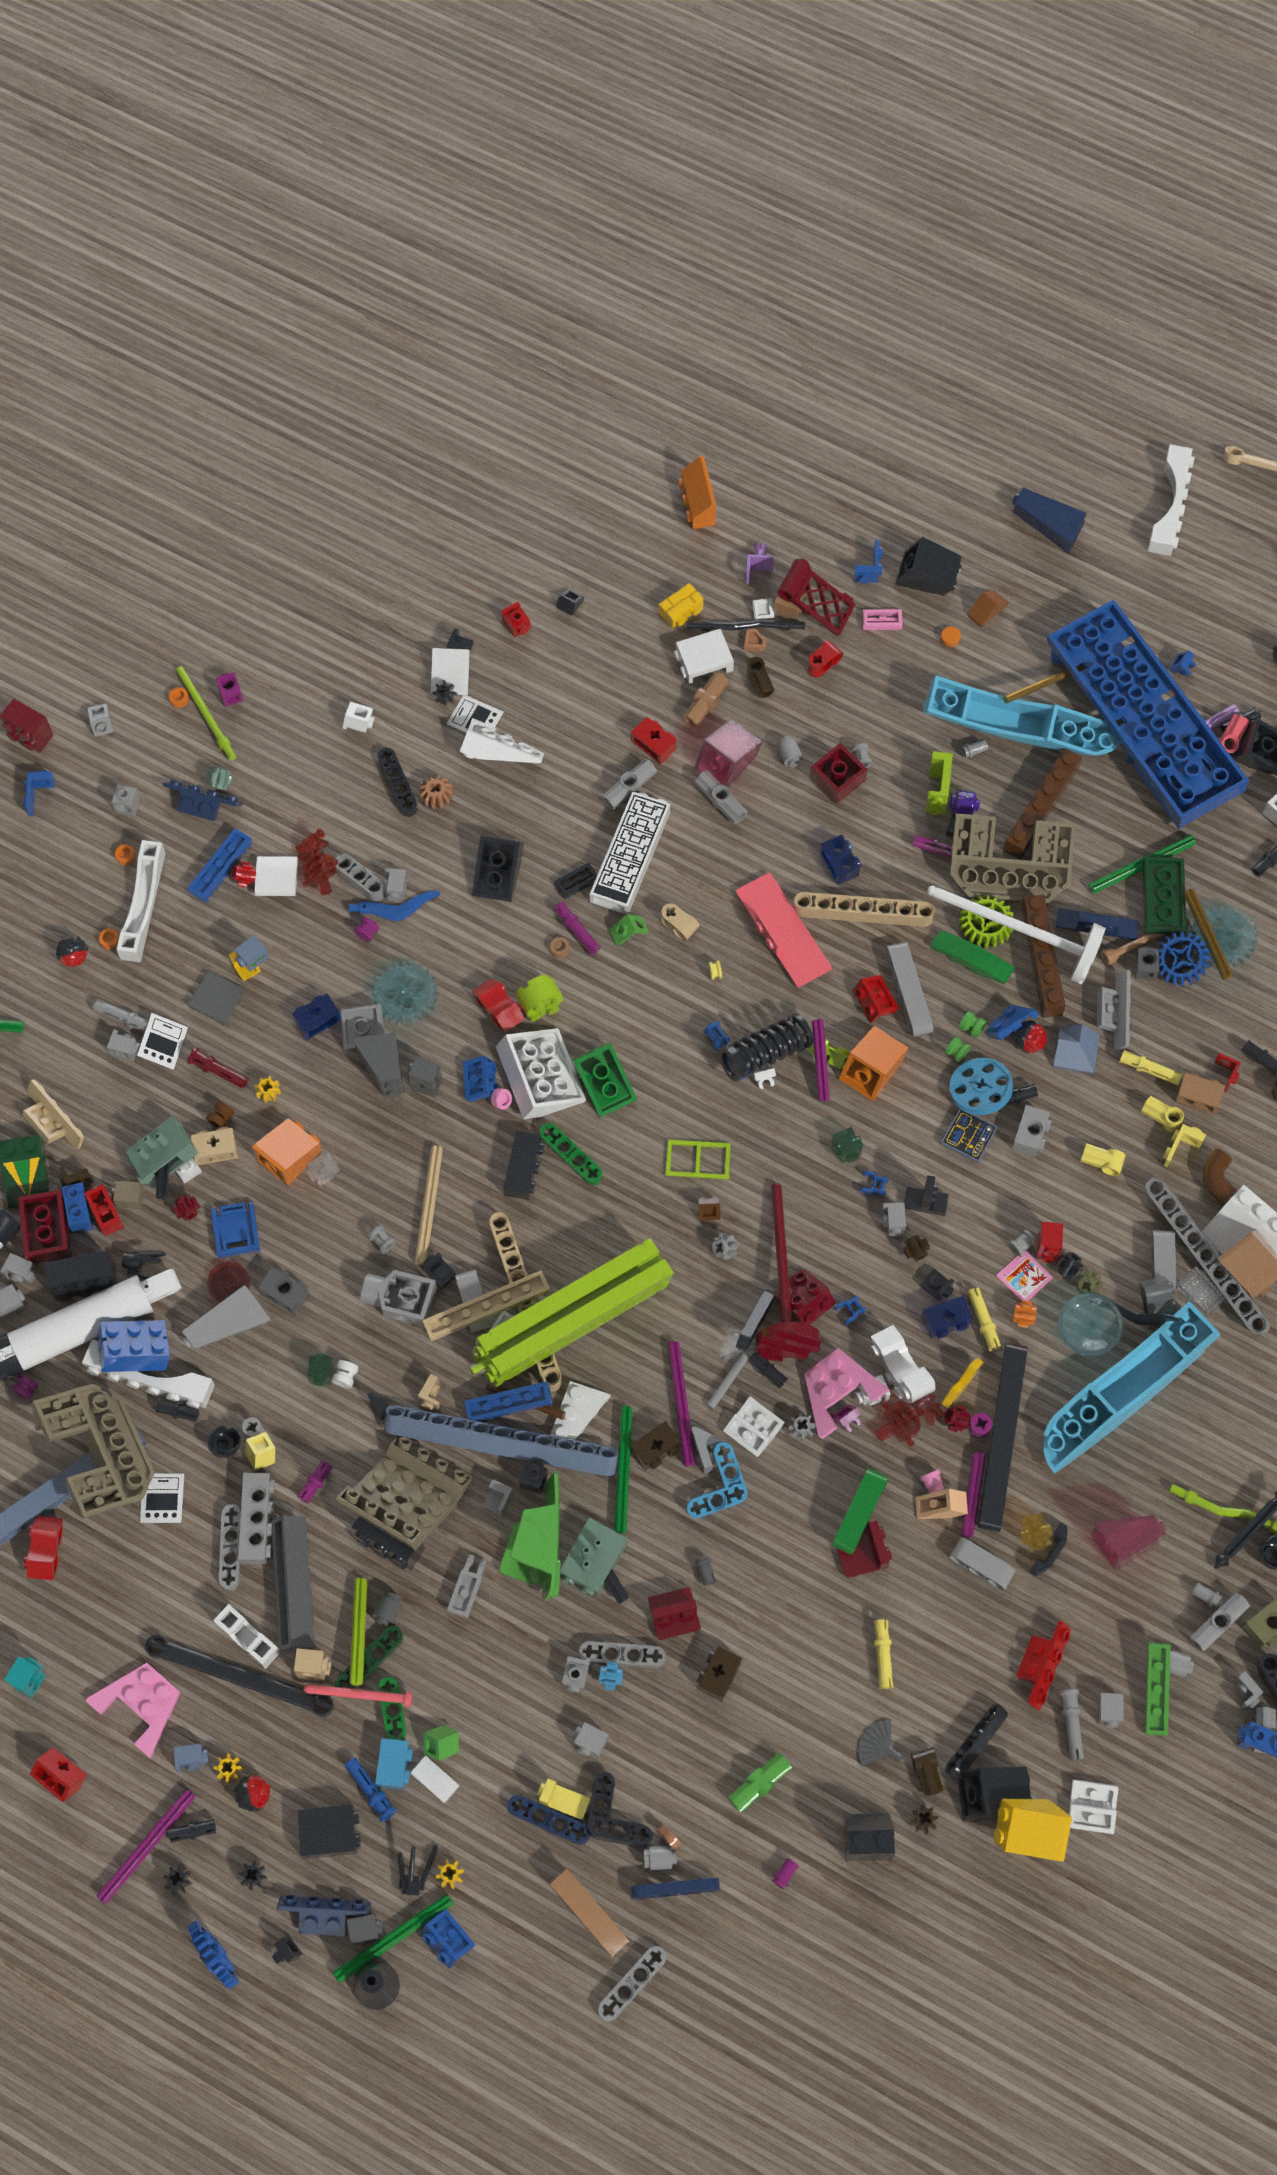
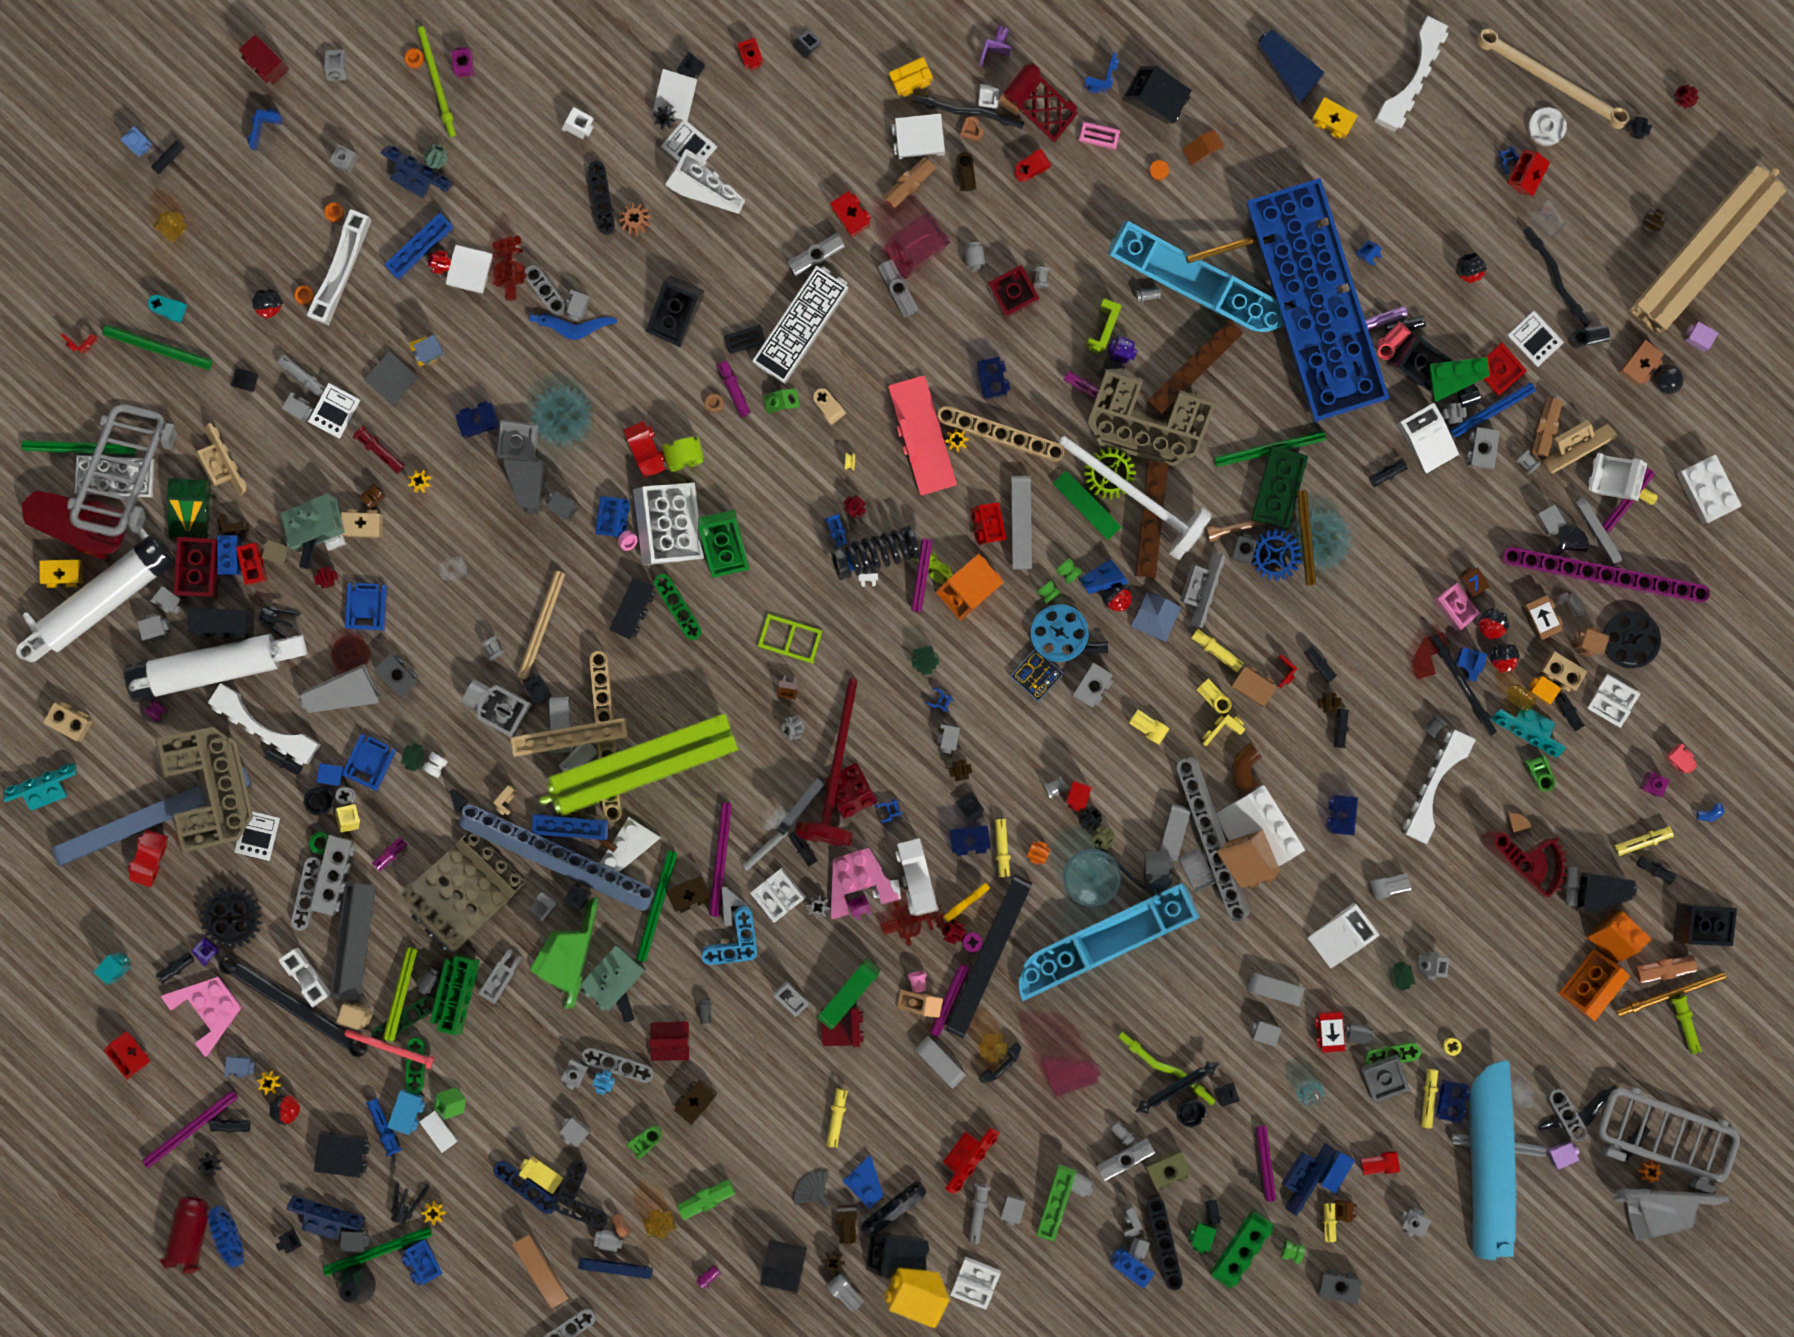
camera: 10 degrees right, 20 degrees up
piece [97,1320,170,1372] -> none
black gear [238,1861,268,1891] -> none
orange slope [252,1118,322,1186] -> none
magenta wheel [354,917,379,942] -> none
black bracket [904,1175,949,1216] -> none
sticker [996,1251,1053,1301] -> none
dark blue bracket [1056,908,1139,940] -> none
none -> black pin [156,952,195,984]
none -> dark red piece [160,1196,209,1274]
none -> dark purple slope [191,937,219,967]
none -> black gear [199,886,264,949]
none -> black slope [231,368,258,392]
none -> green piece [309,831,329,855]
none -> blue panel [316,763,345,786]
none -> blue container [342,733,397,791]
none -> green brick [430,955,480,1036]
none -> bright green piece [626,1125,663,1160]
none -> clear yellow brick [643,1209,677,1239]
none -> light grey slope [772,981,809,1017]
none -> light grey piece [826,1272,864,1312]
none -> dark red gear [843,495,866,518]
none -> blue wing [843,1155,883,1209]
none -> yellow gear [945,428,969,453]
none -> yellow brick [1311,97,1358,139]

